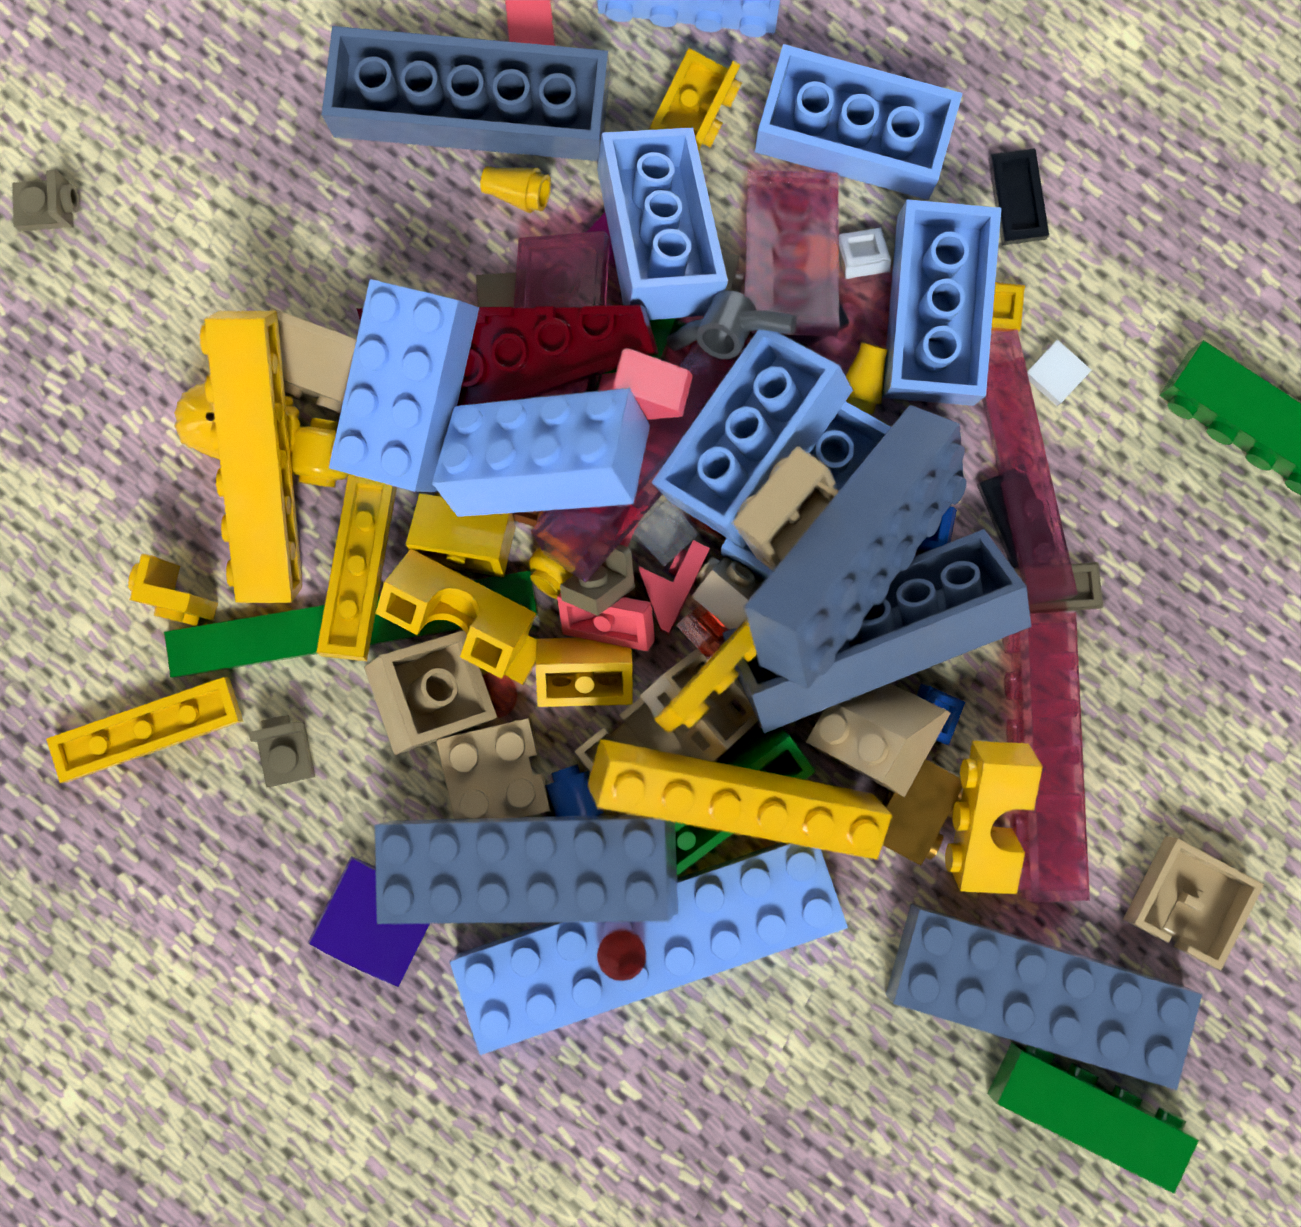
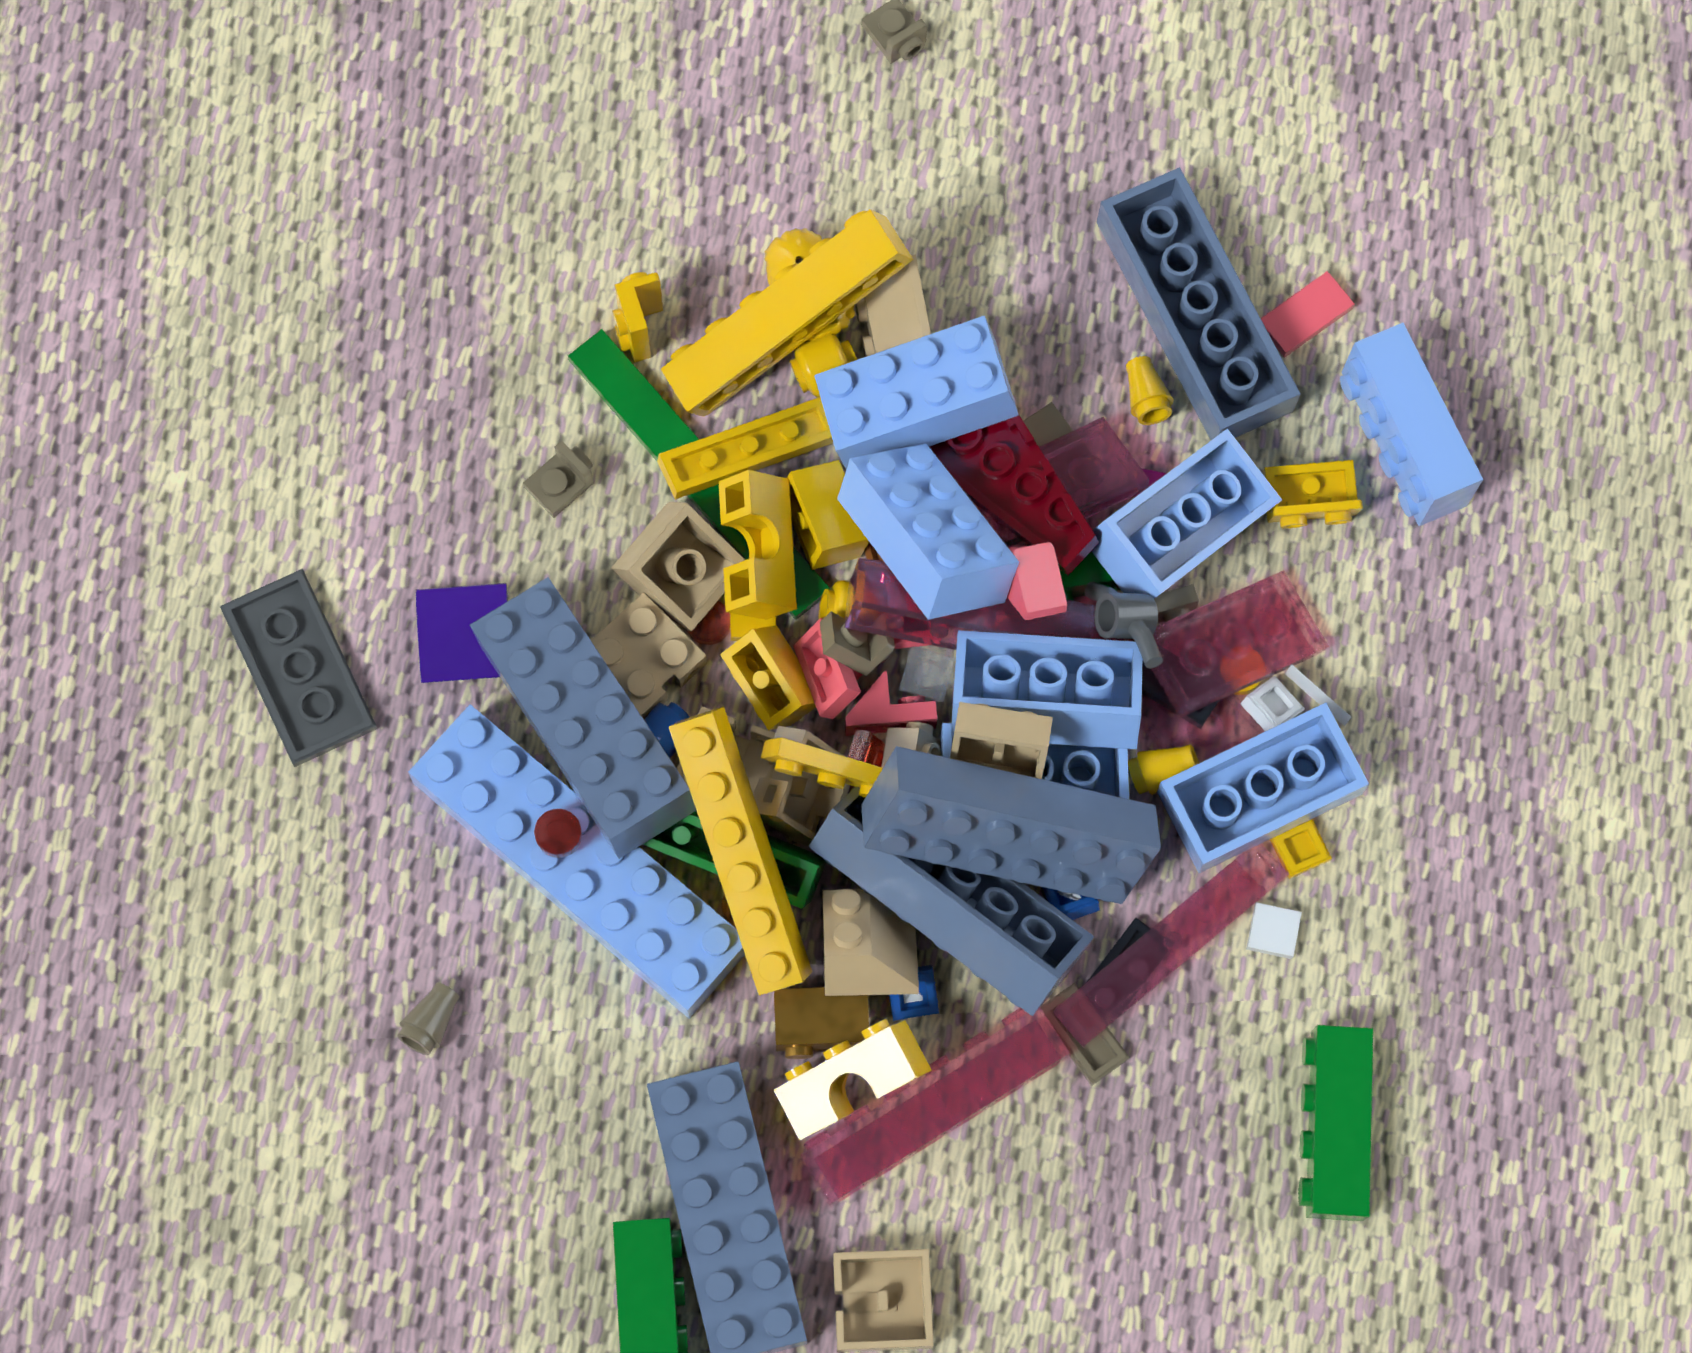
camera: 50 degrees right, 10 degrees down
yellow plate [46,677,243,783] -> none
light blue brick [755,44,963,200] -> none
black tile [988,148,1049,246] -> none
none -> dark grey tile [220,569,378,767]
none -> dark tan cone [397,983,460,1055]
none -> white sticker [1285,664,1351,726]

